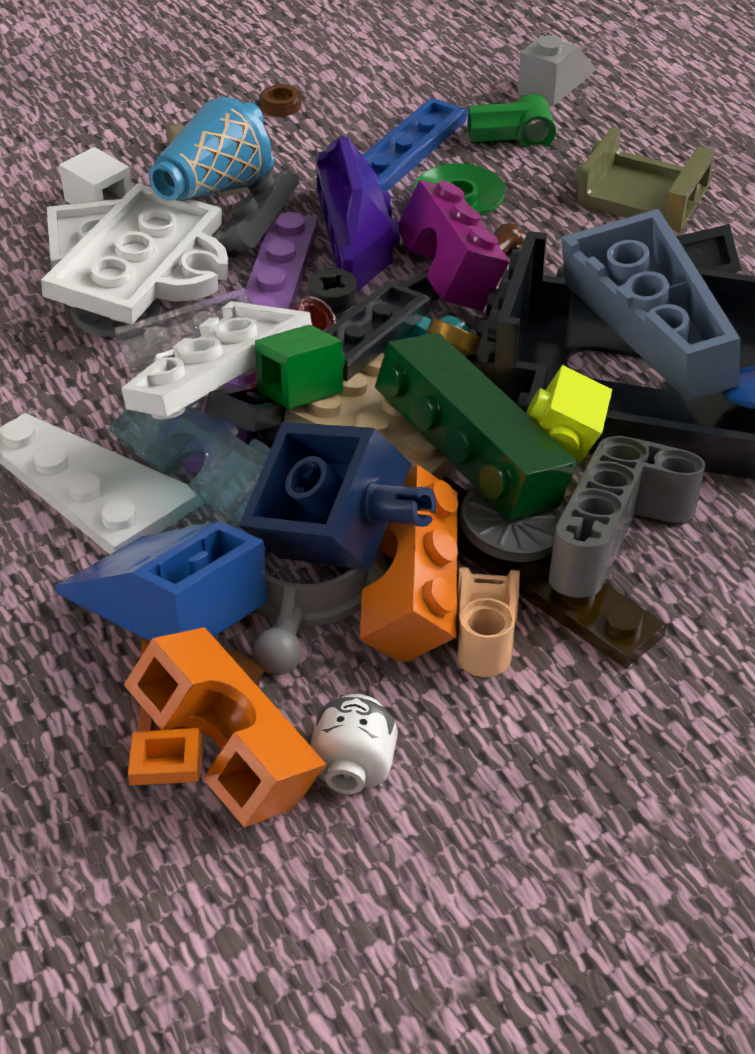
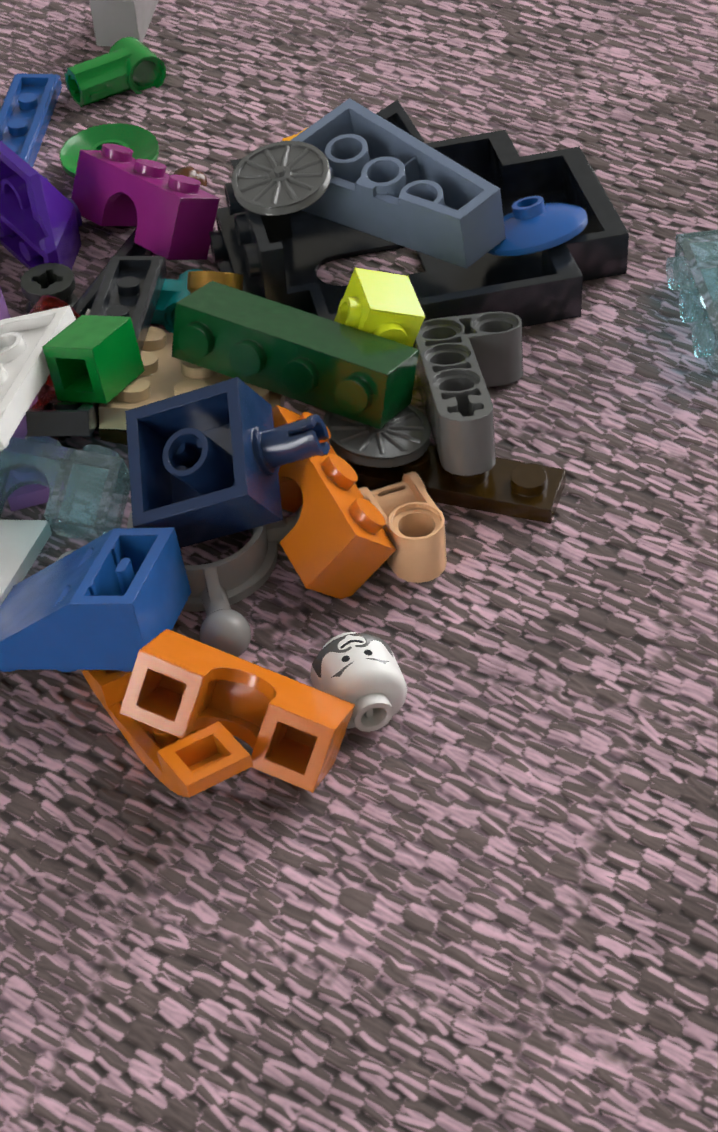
camera: 25 degrees left, 0 degrees up
olive panel [573,127,715,232] -> none
none -> dark grey wheel [231,141,331,216]

